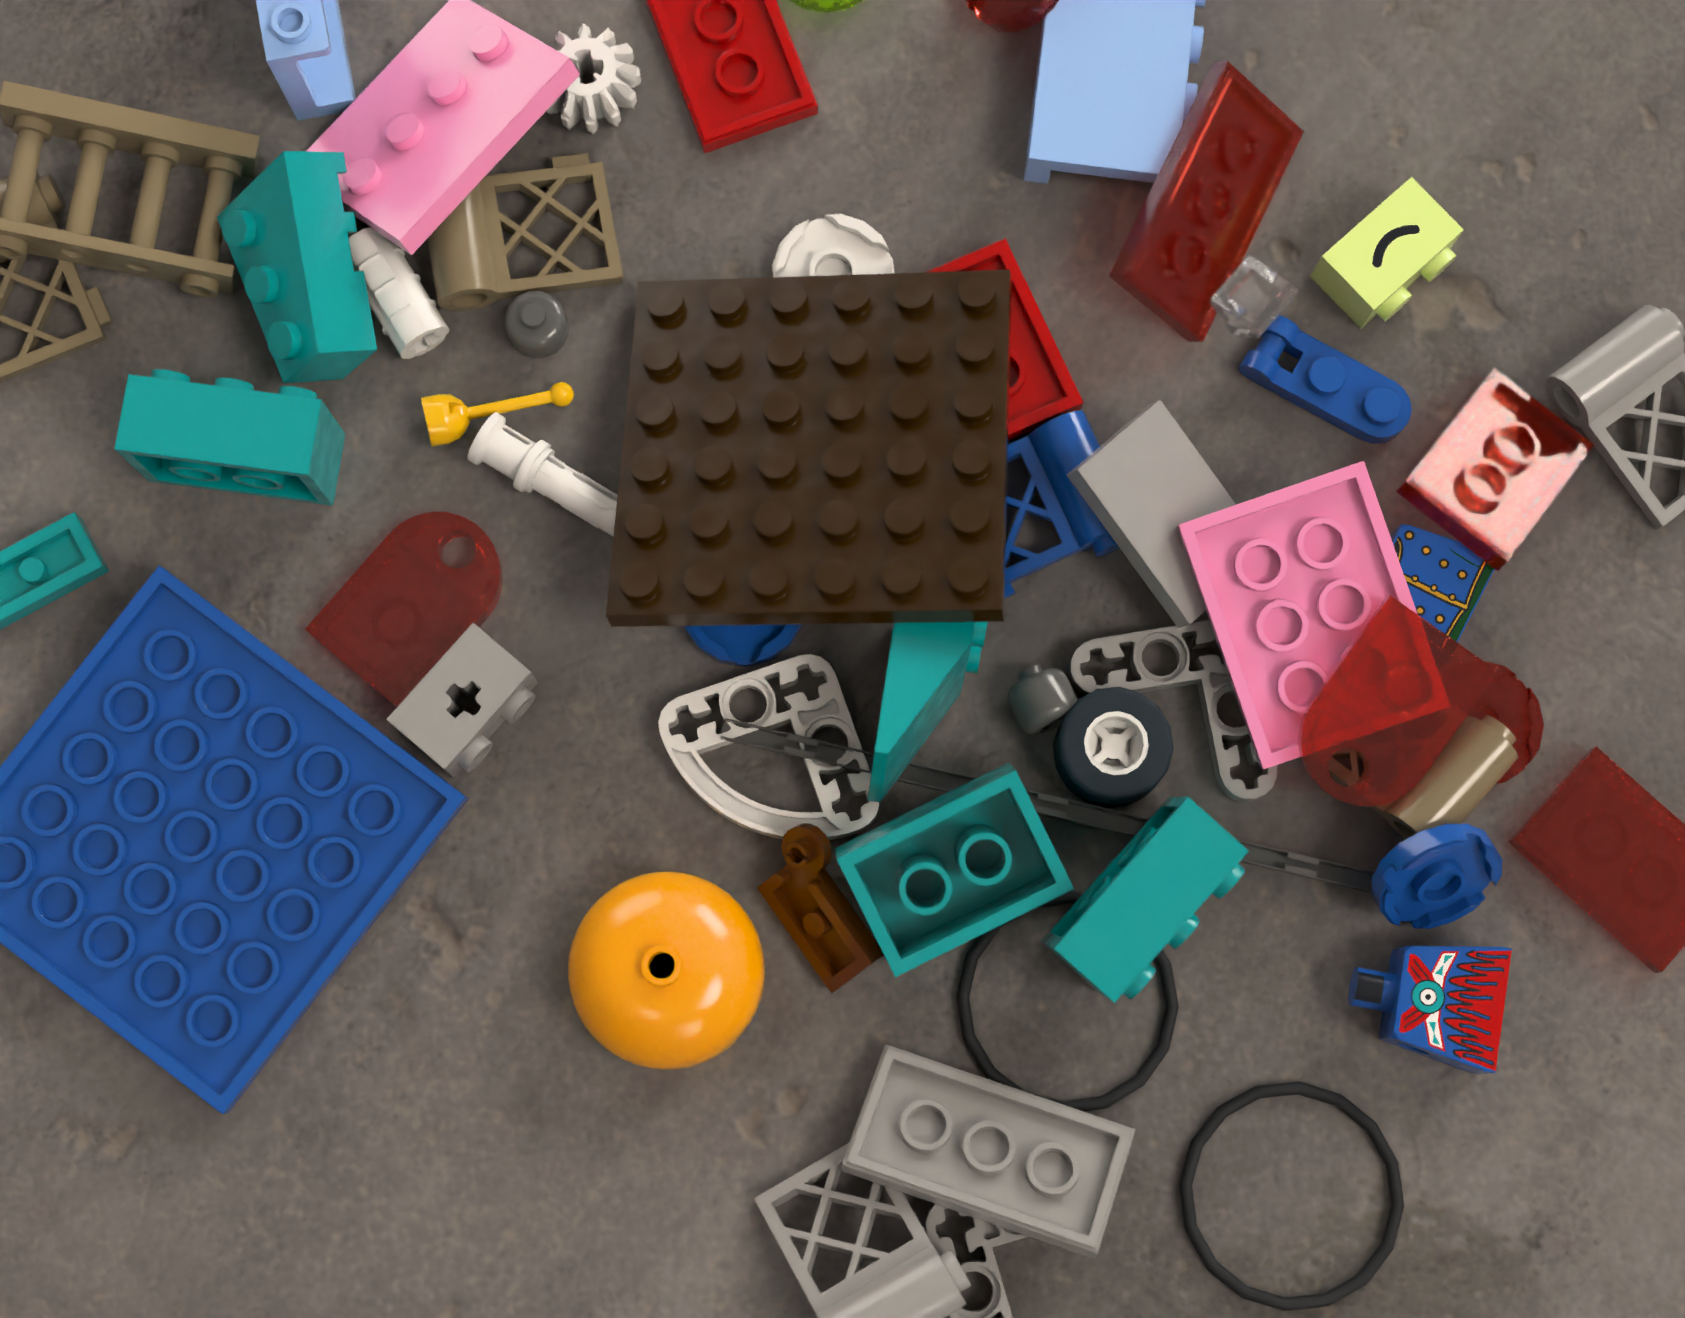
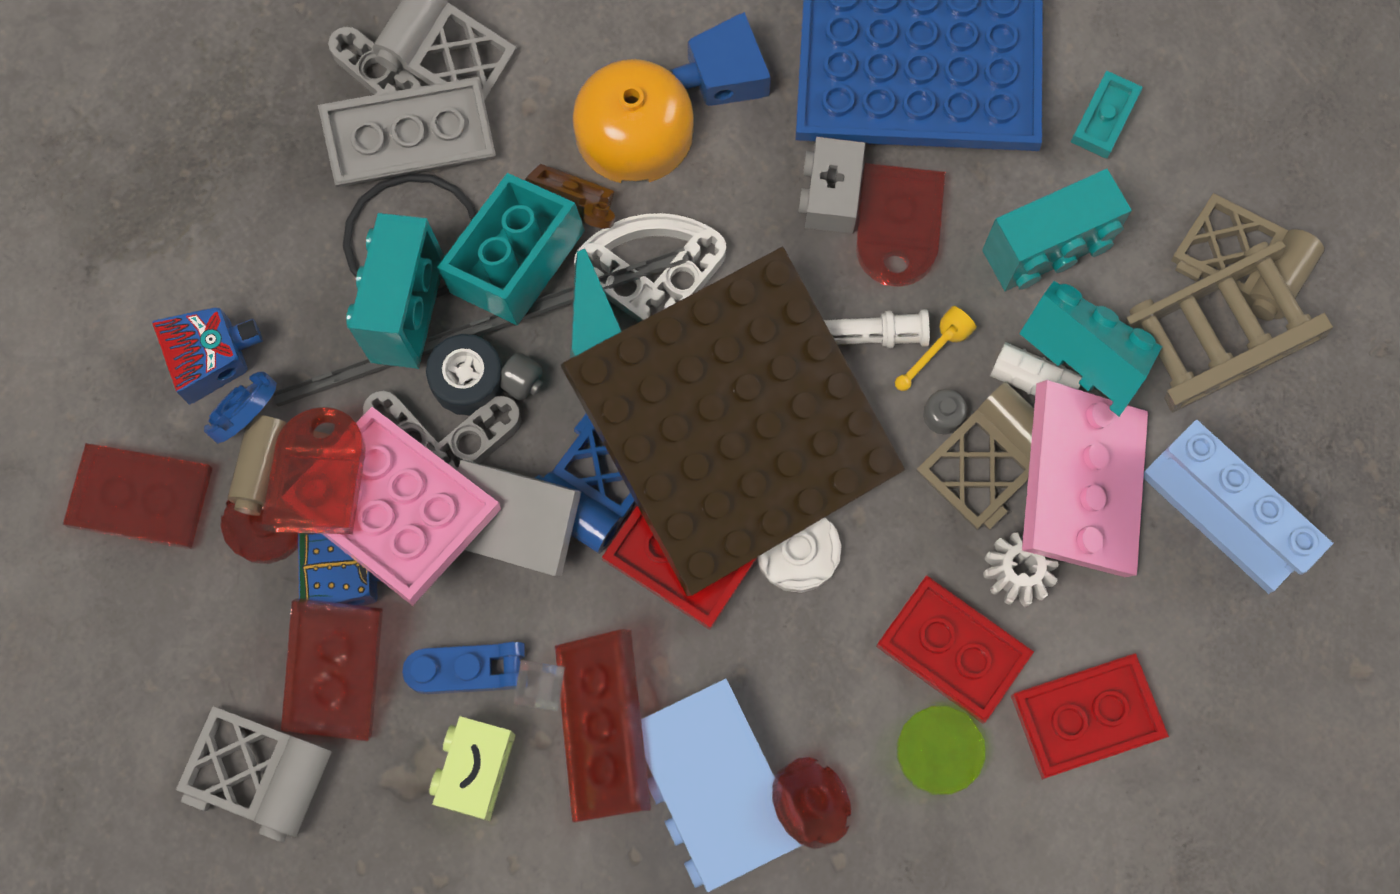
camera: 150 degrees right, 5 degrees down
black piece [1179,1081,1404,1311] -> none
none -> blue torso [671,12,771,106]

